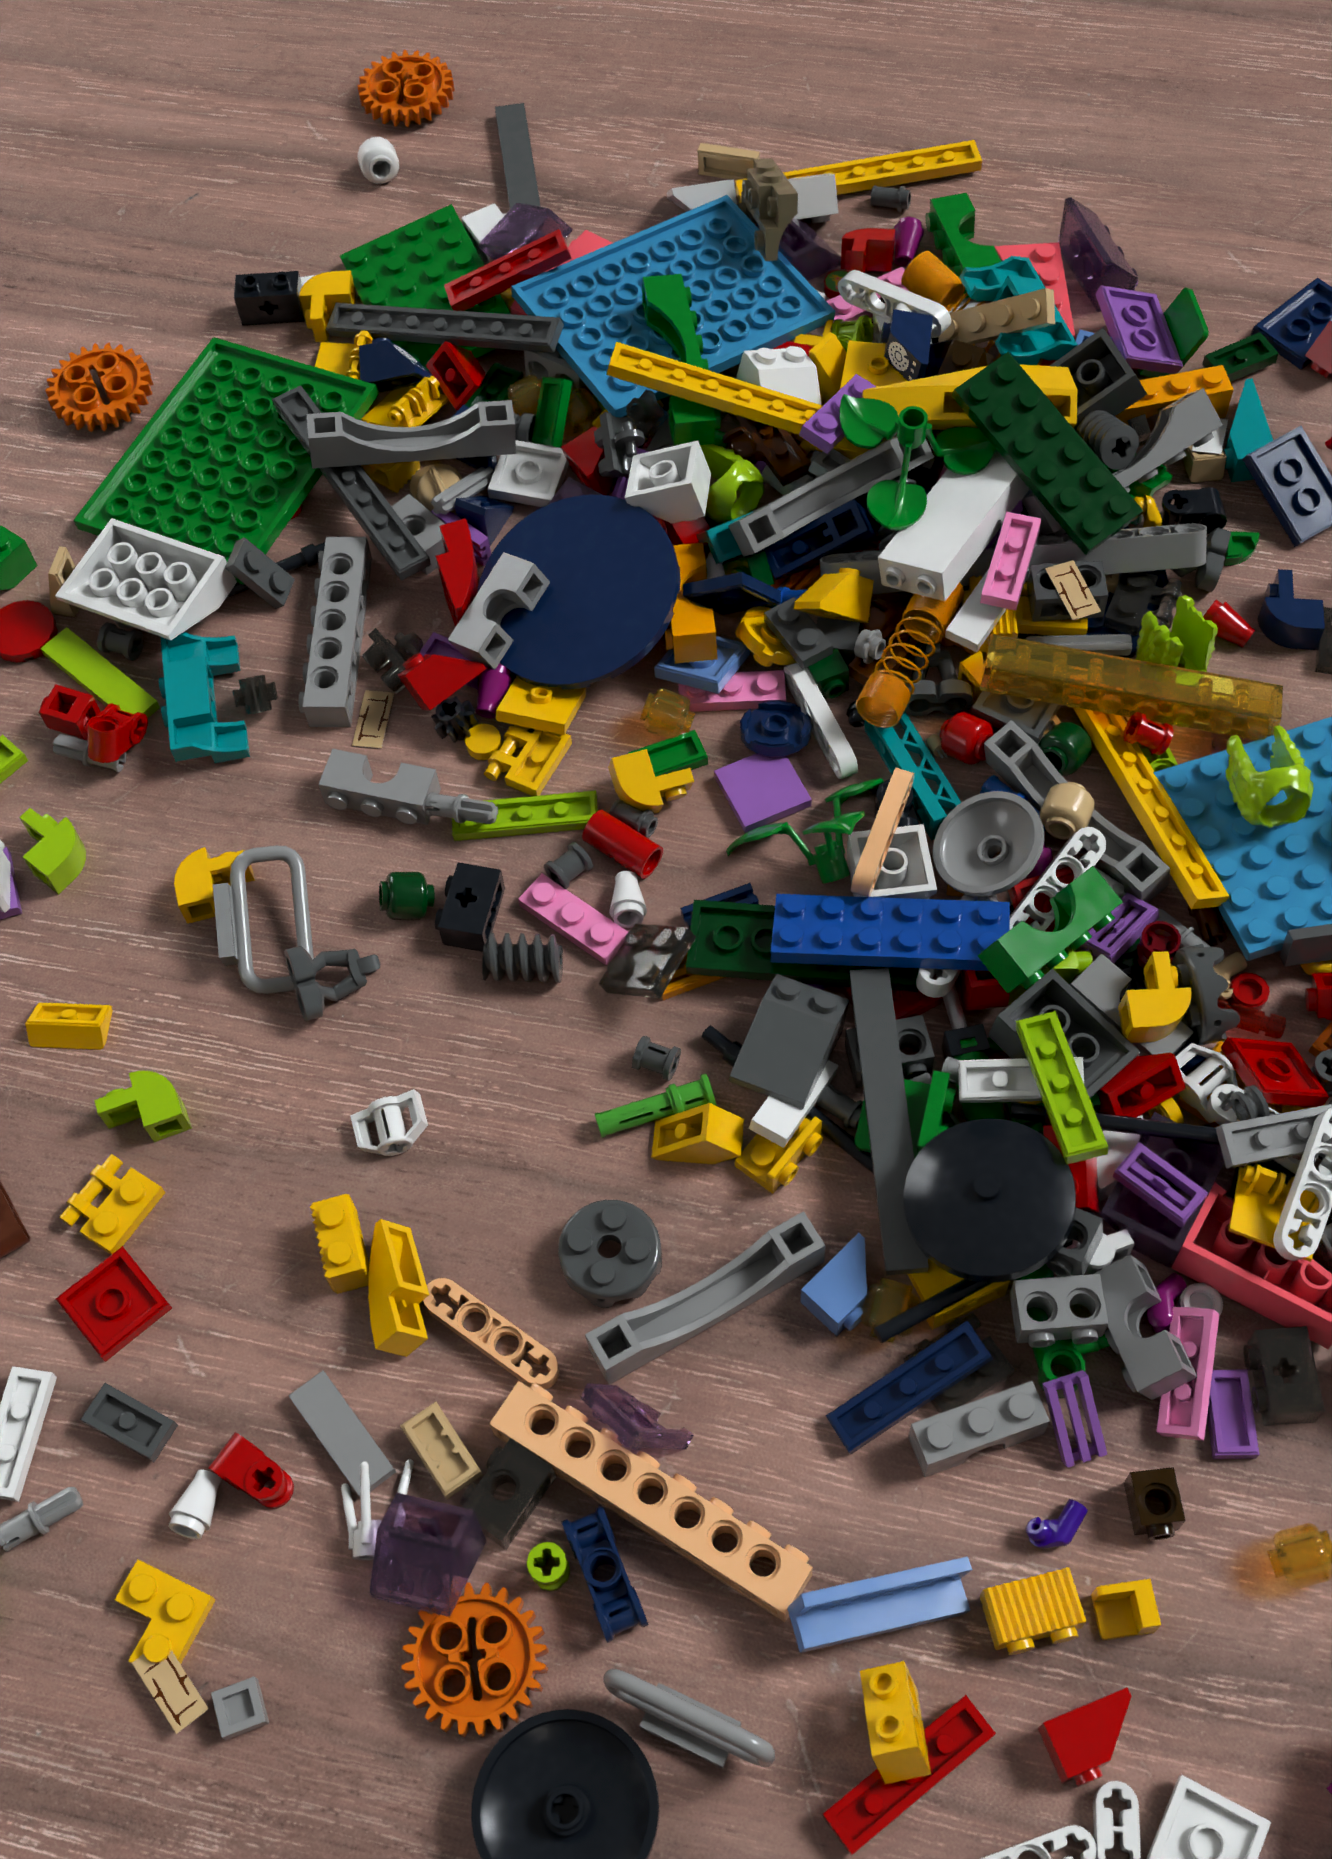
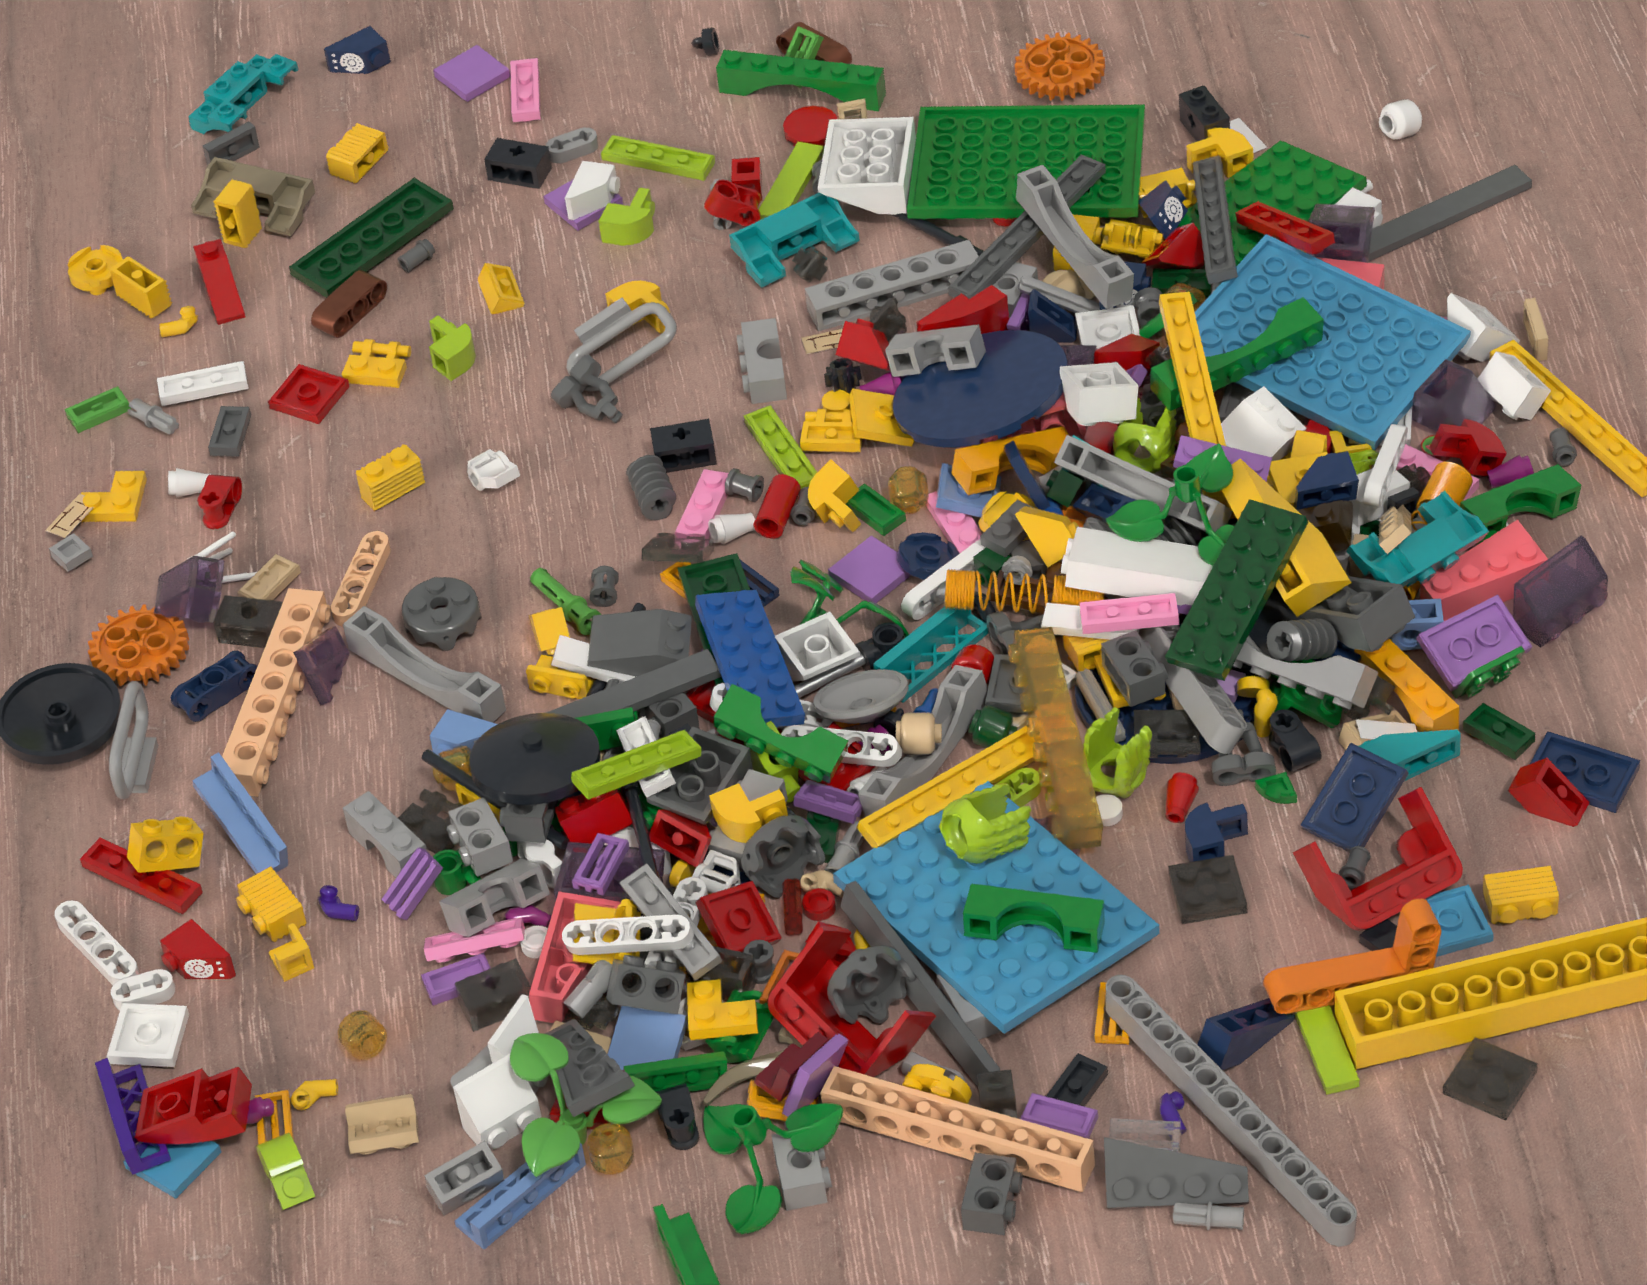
camera: 70 degrees right, 15 degrees down
dark grey plate [225,538,295,609] -> none
light grey tile [289,1370,396,1497] -> none
orange gear [358,50,455,127] -> none
yellow slope [368,1219,429,1357] -> none
dark green head [379,872,435,920] -> none
light grey axle [425,792,498,824] -> none
lime bush [527,1542,570,1591] -> none
dark grey hips [594,412,645,479] -> none
dark tan bracket [737,158,798,261] -> none
dark blue tile [826,1321,993,1454] -> none
light nougat beam [851,768,915,897] -> none
tan sticker [1045,560,1101,620] -> none
red bush [1123,712,1174,756] -> none
dark brown brick [1124,1467,1186,1540] -> none
dark red wheel [1135,921,1181,969] -> none
dark grey bush [1231,1085,1270,1121] -> none

